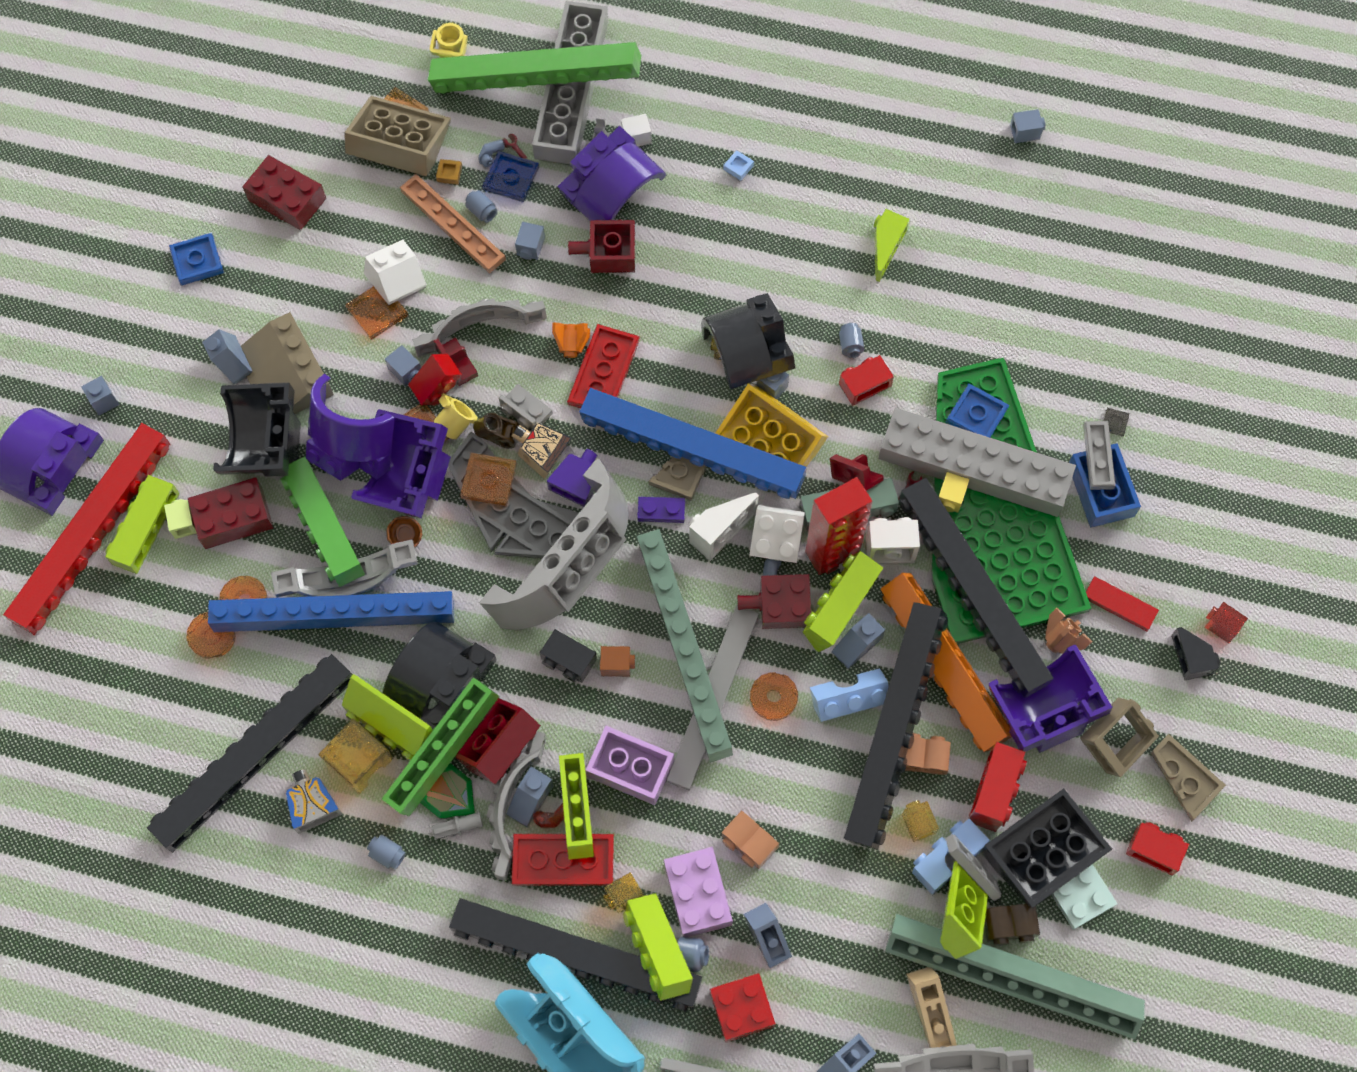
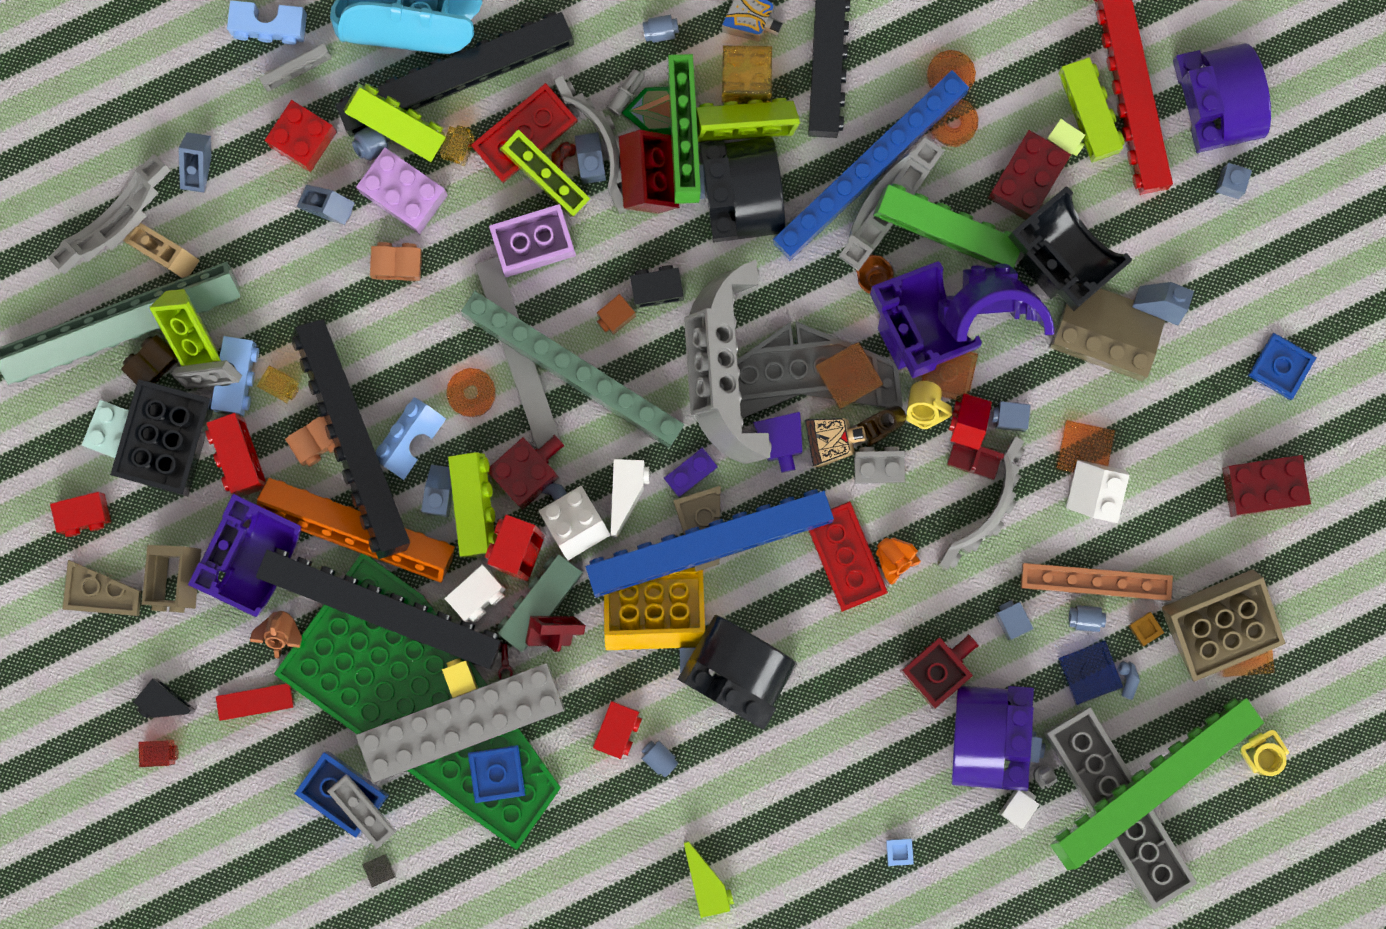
camera: 140 degrees right, 15 degrees up
dark red hand [502,134,527,161] -> none

